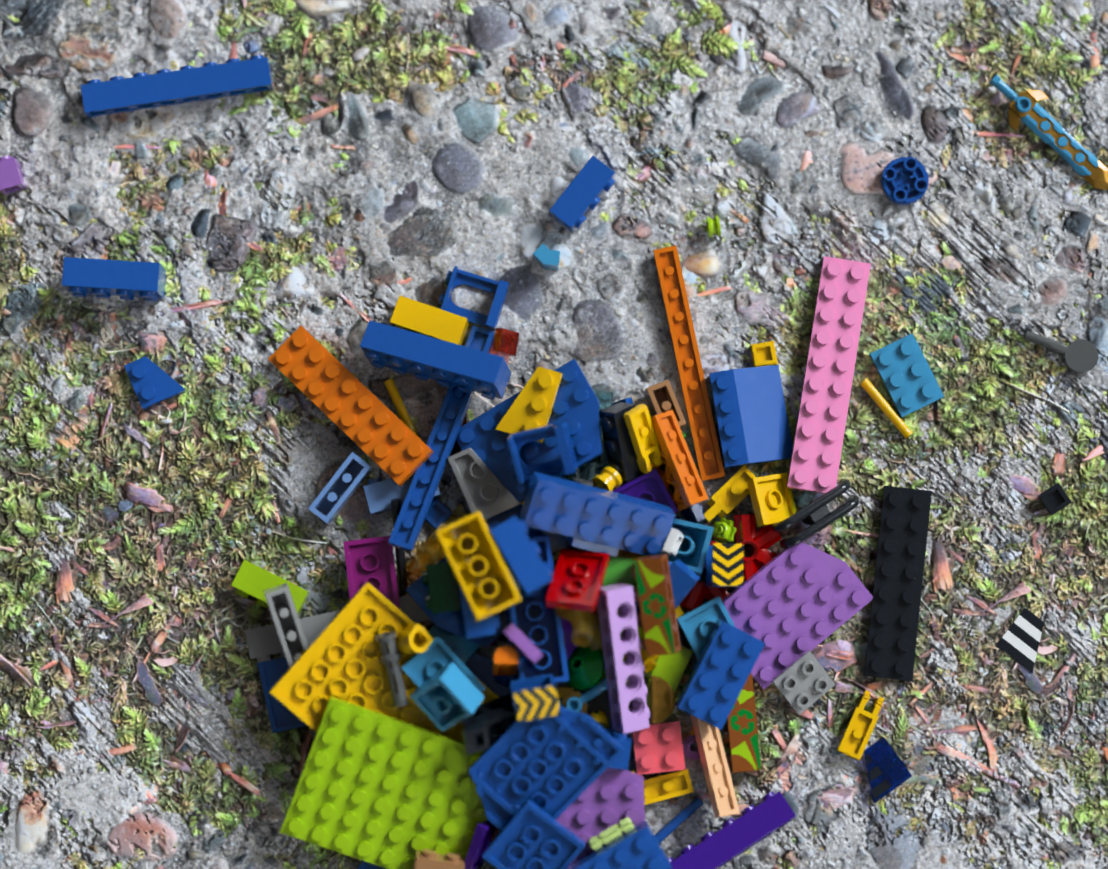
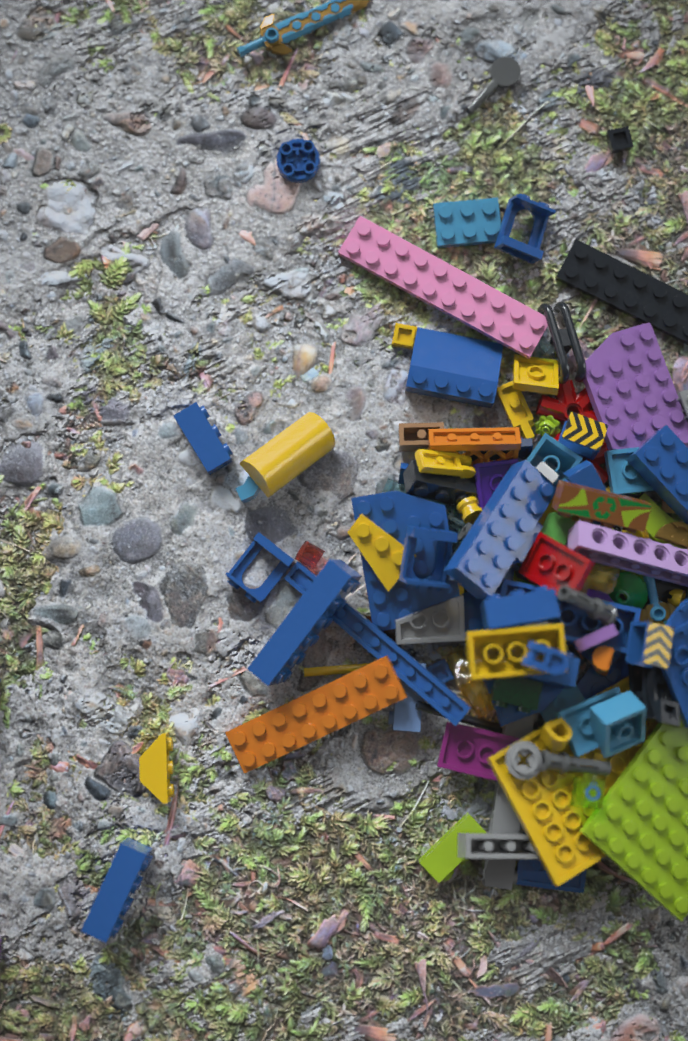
camera: 75 degrees left, 0 degrees up
blue wing [124,356,186,410] -> none
medium blue brick [308,452,373,525] -> none
yellow brick [390,295,469,345] -> none
orange plate [653,245,725,482] -> none
lime bush [706,215,721,238] -> none
yellow bar [860,378,913,439] -> none
none -> yellow slope [139,732,174,804]
none -> yellow brick [240,412,335,498]
none -> blue panel [494,194,556,264]
none -> light grey gear [505,741,542,779]
none -> blue plate [522,640,569,675]
none -> dark grey pin [558,585,617,626]
none -> clear neon green brick [571,773,605,809]

